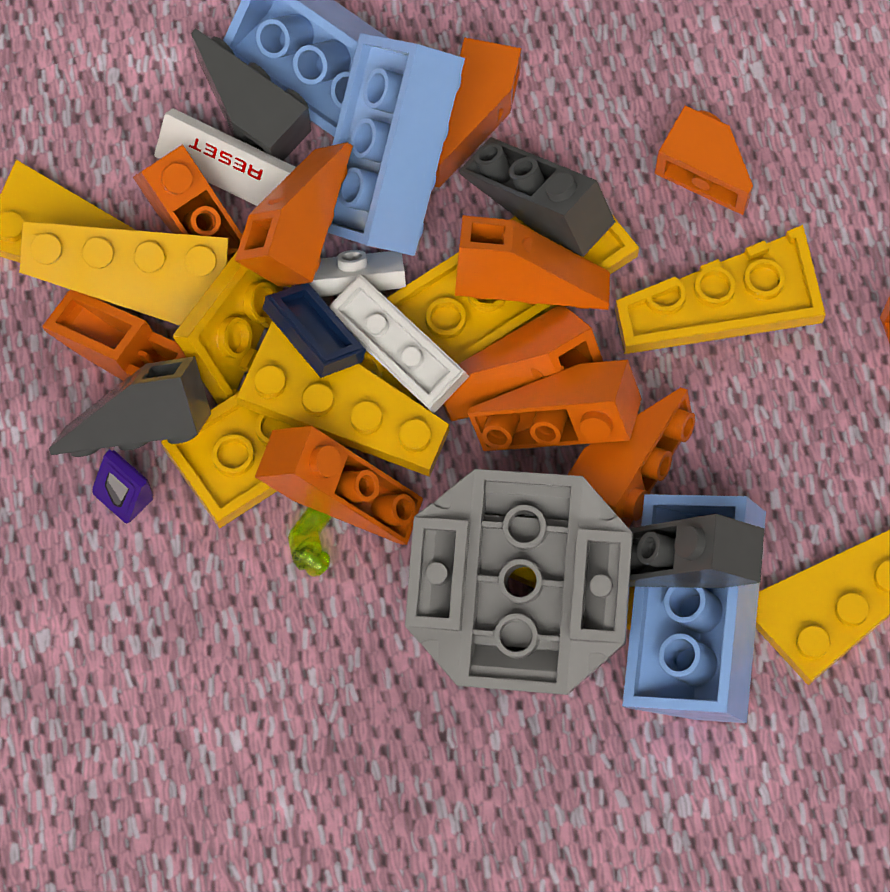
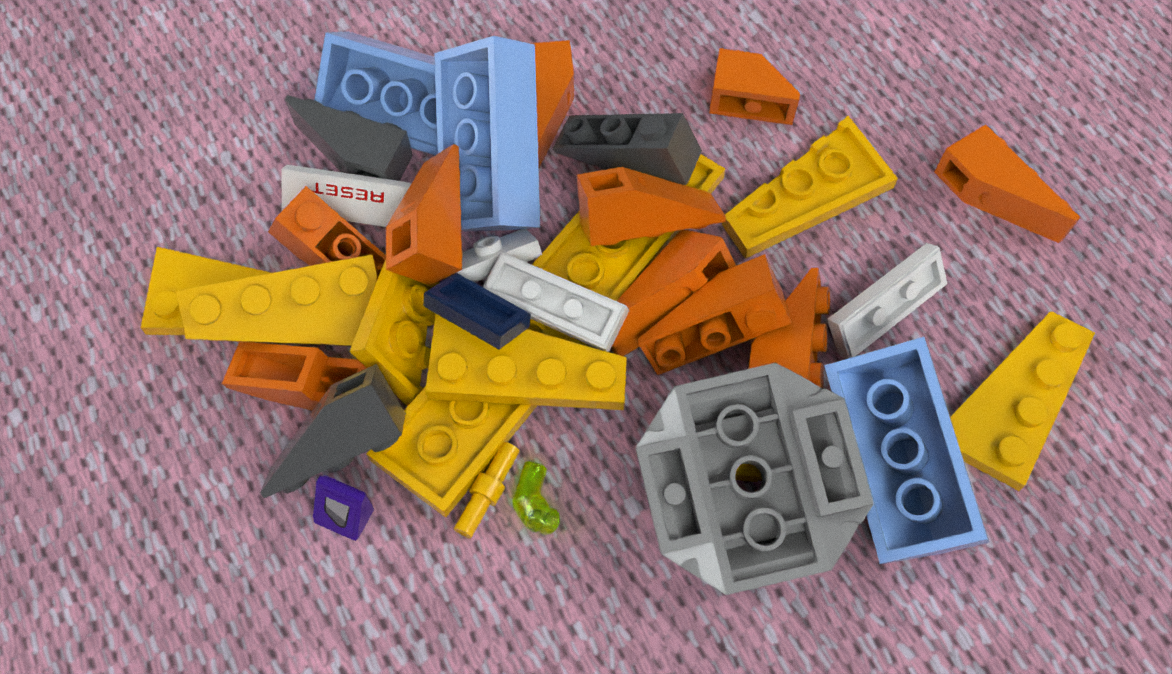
camera: 20 degrees left, 5 degrees down
orange slope [255,426,423,545] -> none
dark grey slope [629,514,764,588] -> none
none -> yellow bar [454,442,520,539]
none -> white tile [827,243,948,359]

